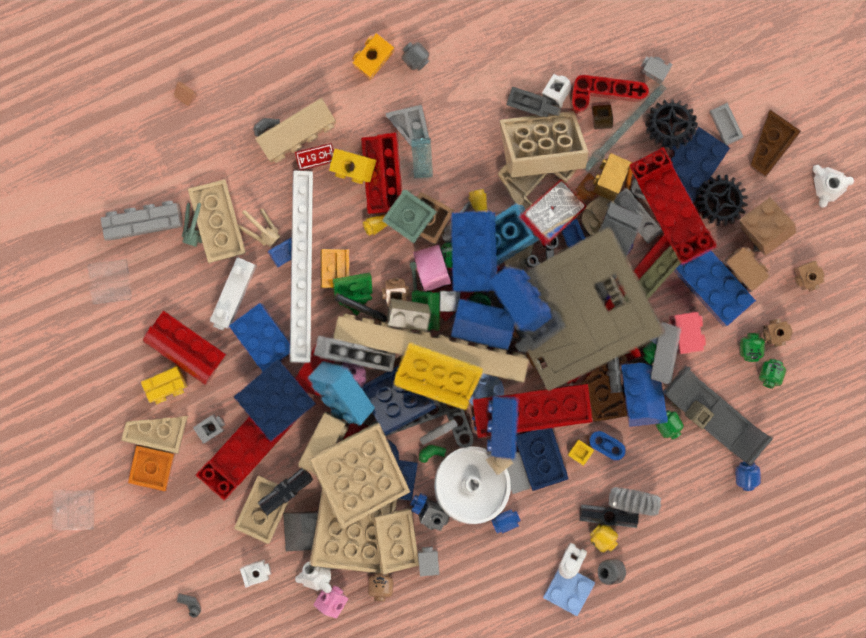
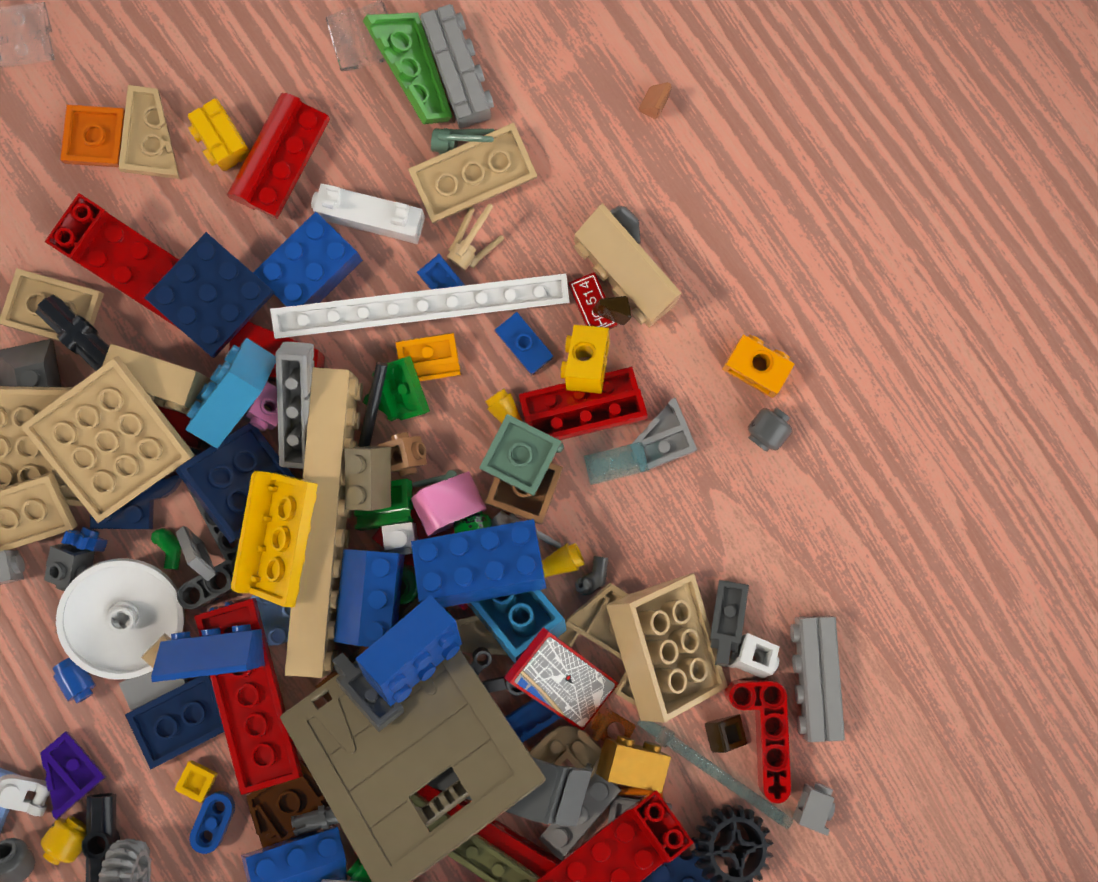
camera: 80 degrees right, 5 degrees down
light grey brick [193,414,225,444] -> none
none -> dark purple wing [40,731,107,819]
none -> bright green wing [363,13,453,124]
none -> blue plate [494,312,554,376]
none -> dark grey arm [575,556,608,595]
none -> dark brown slope [593,296,631,325]
none -> light grey brick [790,616,845,742]

